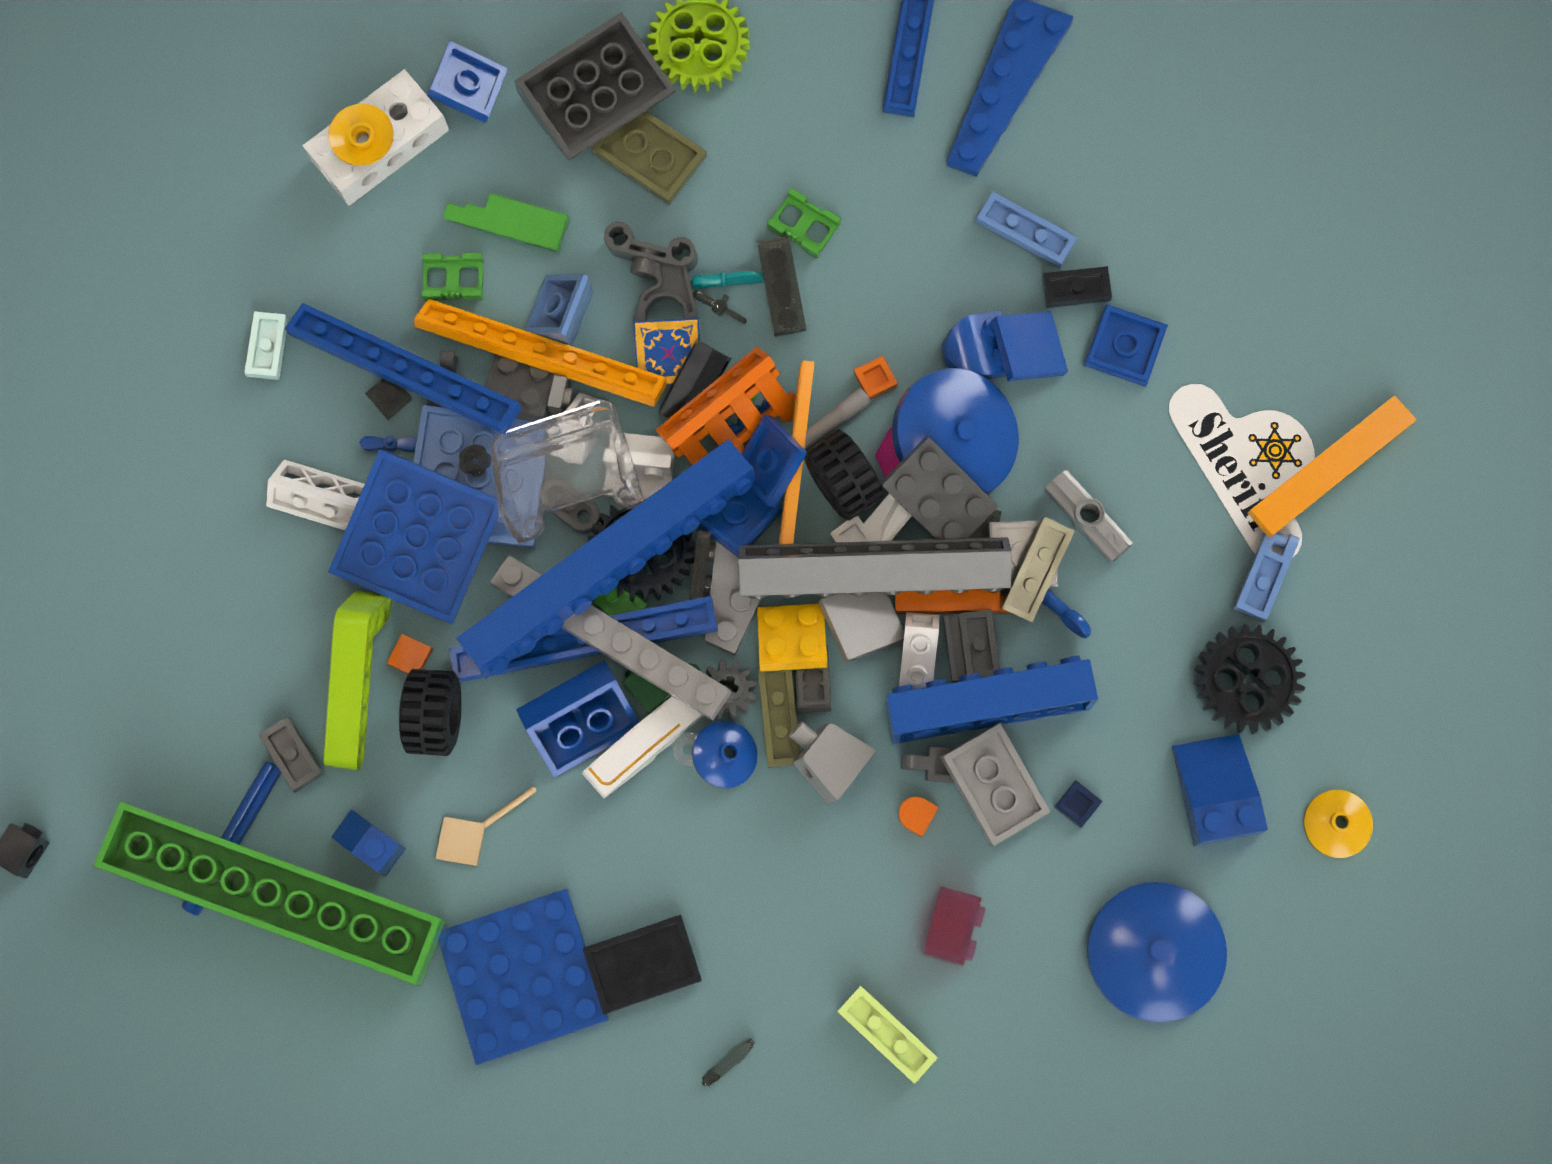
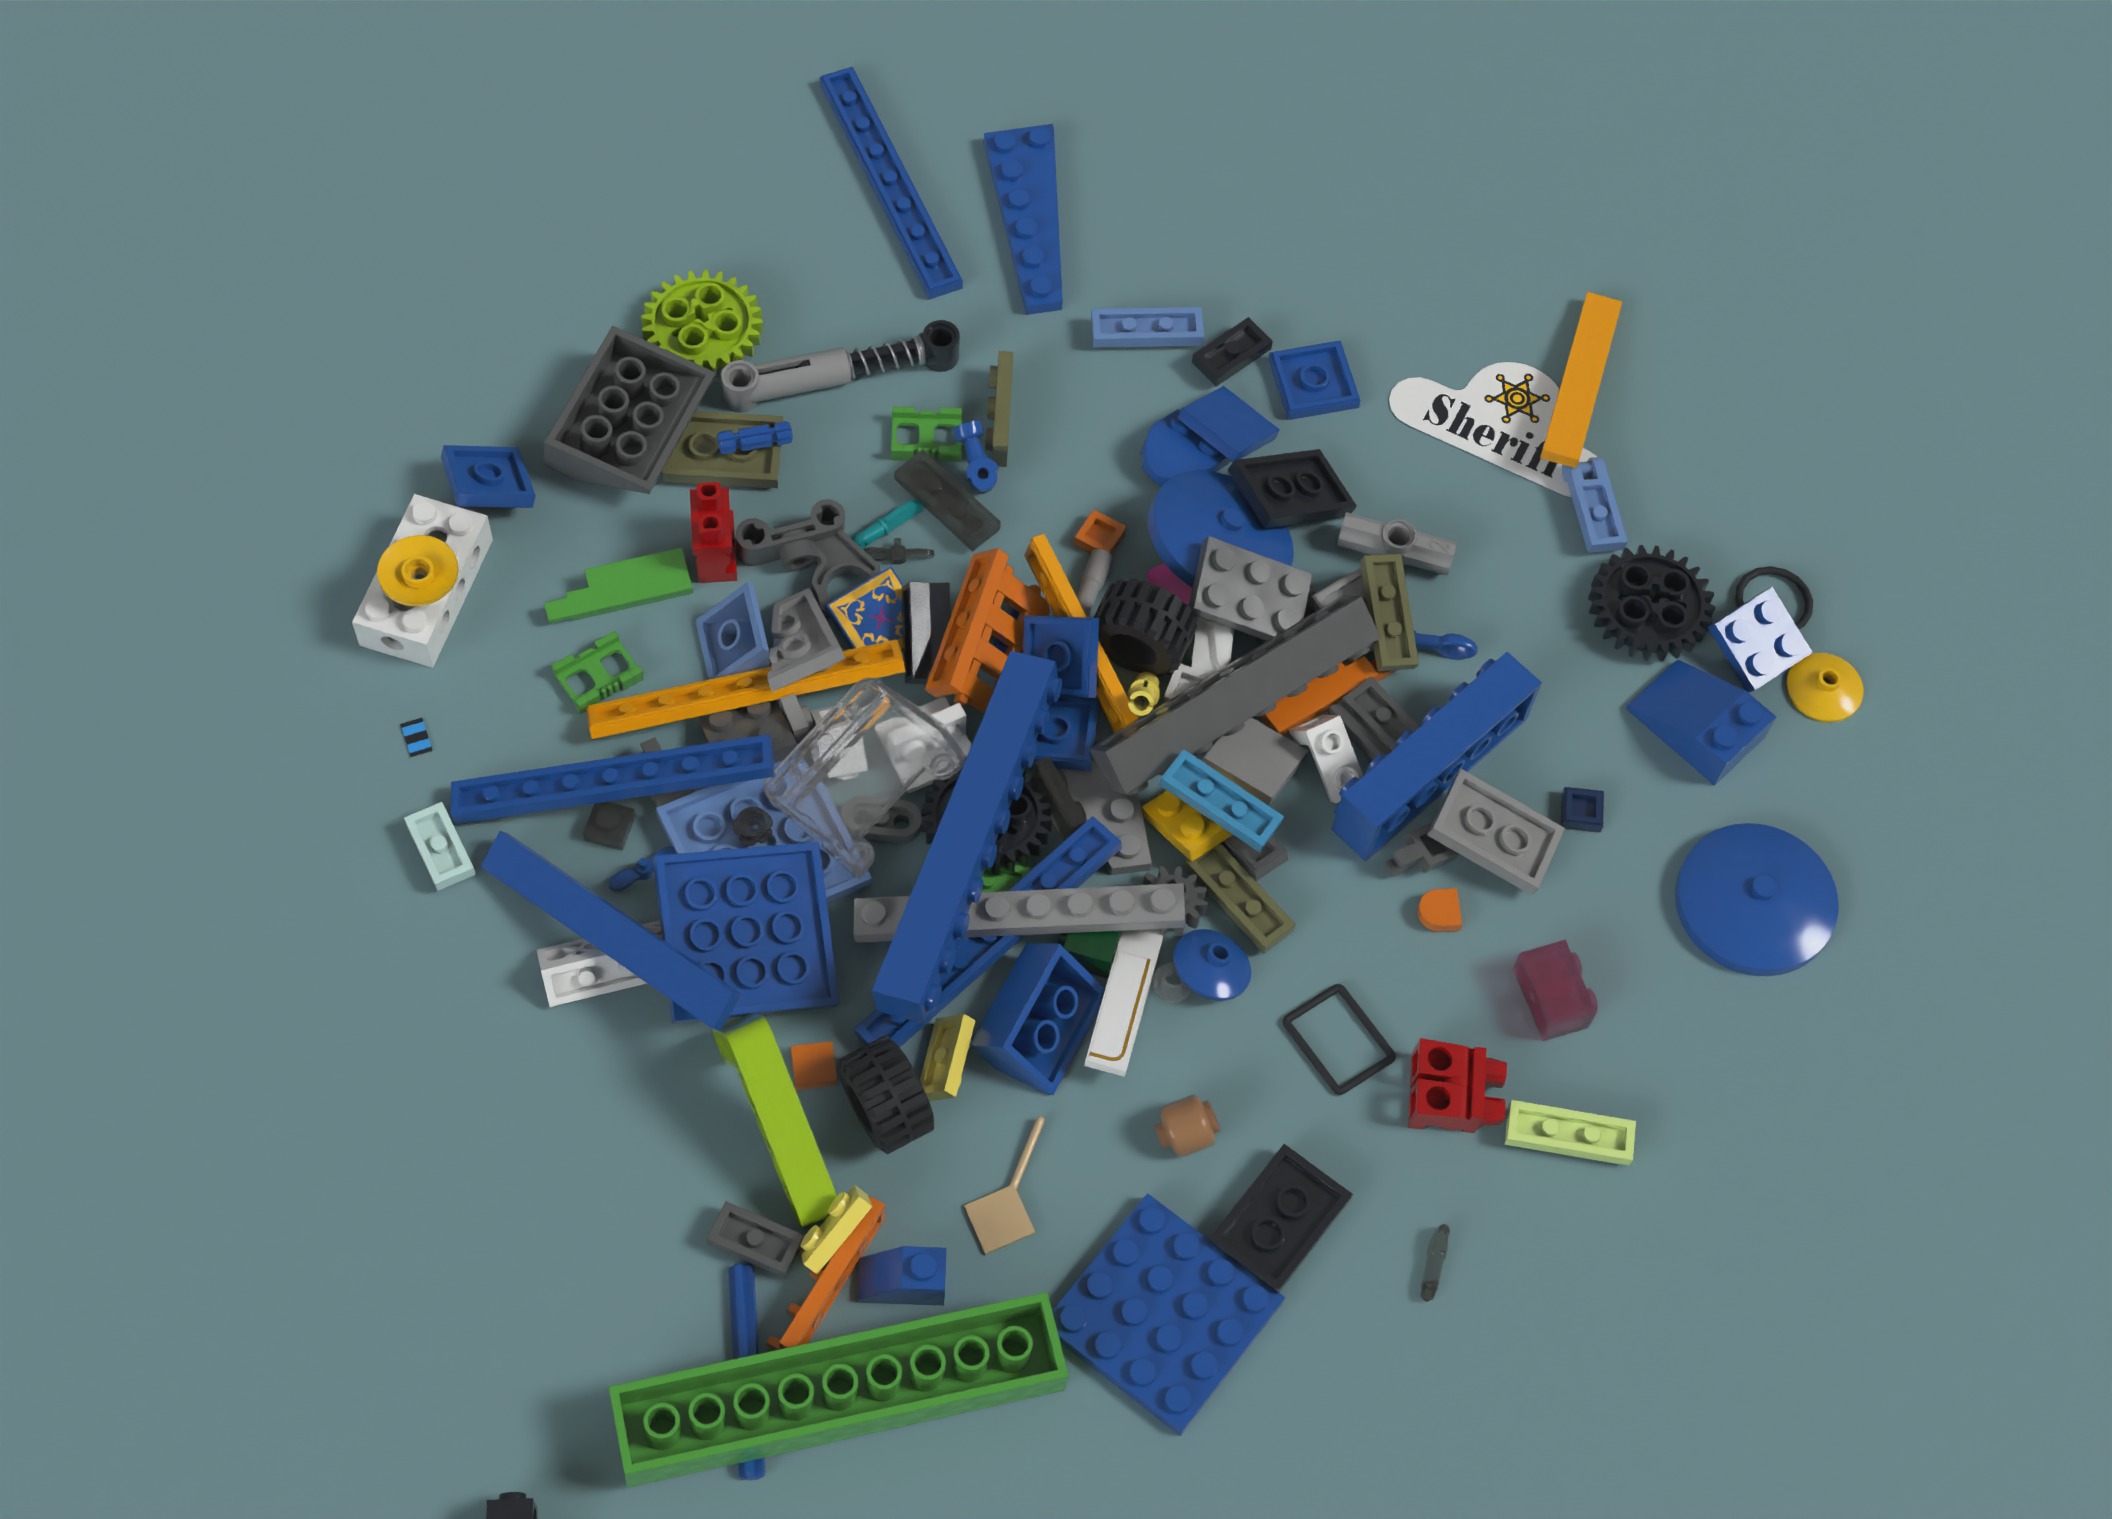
camera: 45 degrees left, 15 degrees down
light grey torso [789,721,876,804] -> none
none -> sticker [400,718,433,757]
none -> blue tile [480,831,741,1031]
none -> red hips [689,482,737,583]
none -> blue axle [717,421,793,454]
none -> piece [721,320,960,412]
none -> orange hinge [765,1196,886,1351]
none -> light grey wing [767,588,845,692]
none -> light yellow plate [800,1184,873,1274]
none -> light yellow plate [920,1014,975,1101]
none -> blue leg [952,420,999,493]
none -> olive plate [985,351,1014,467]
none -> light yellow pin [1128,672,1160,716]
none -> medium nougat head [1155,1095,1221,1157]
none -> dark azure plate [1159,749,1284,853]
none -> black plate [1228,449,1357,528]
none -> black piece [1283,984,1396,1095]
none -> red hips [1408,1038,1507,1133]
none -> plate [1708,587,1812,693]
none -> black piece [1735,566,1813,630]

